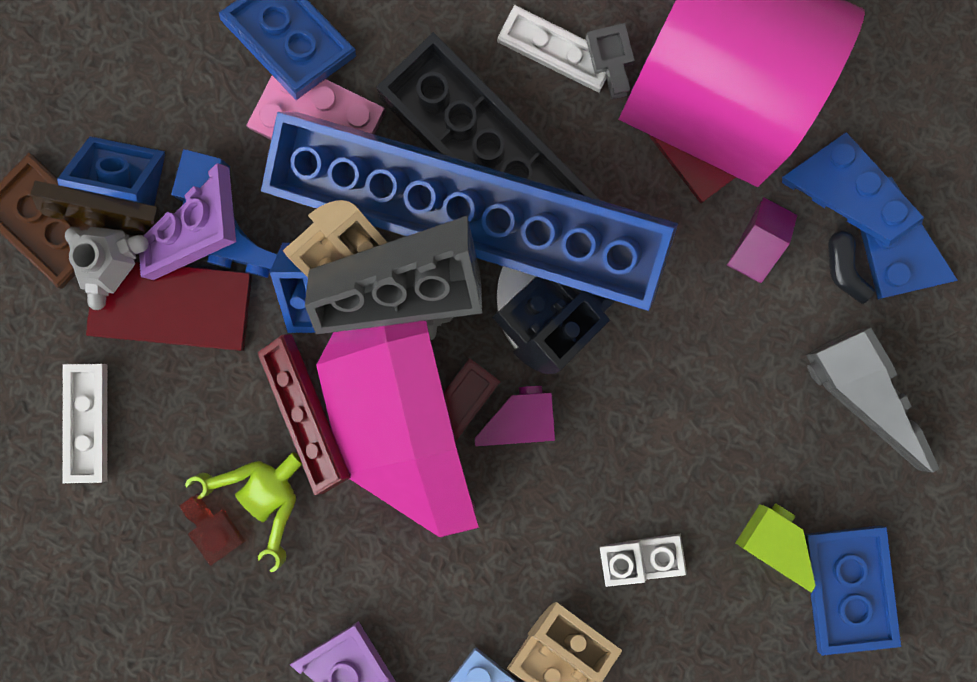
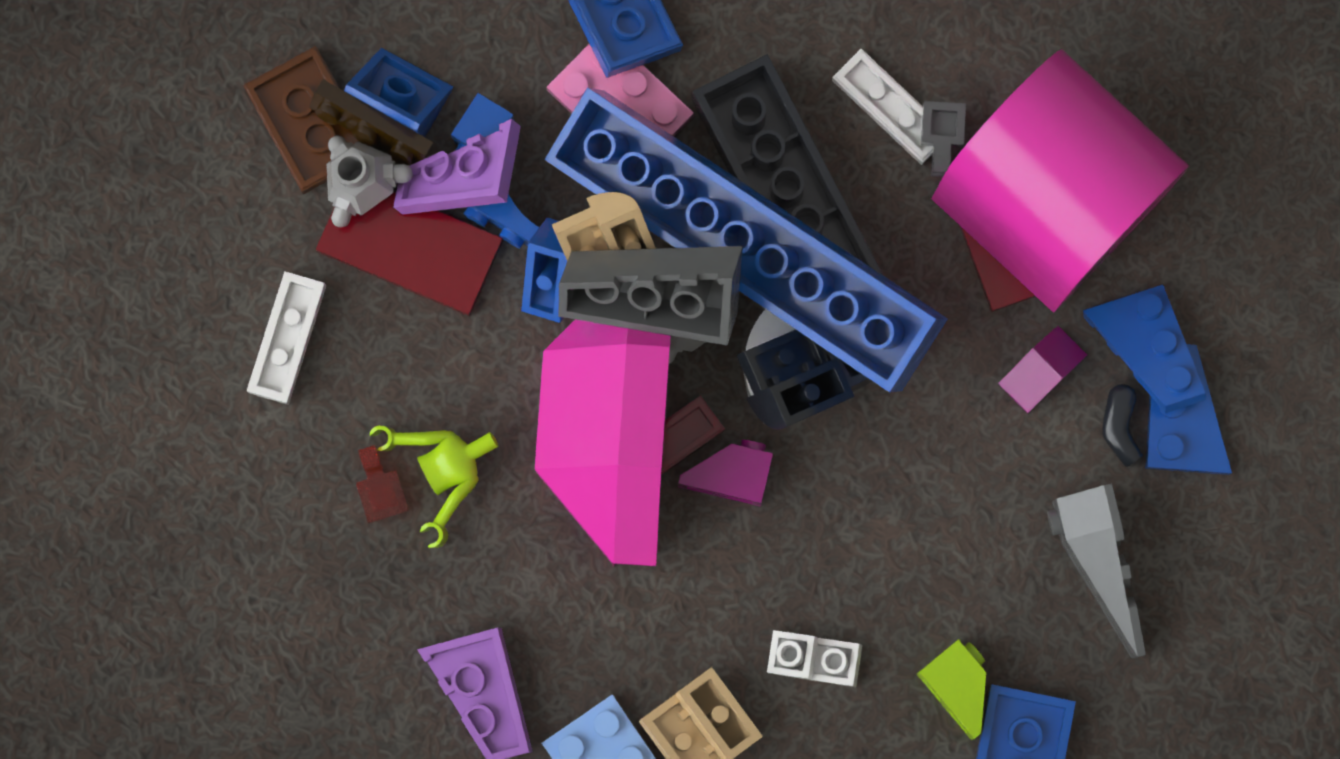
camera: 20 degrees right, 5 degrees down
dark red tile [257,334,351,495] -> none

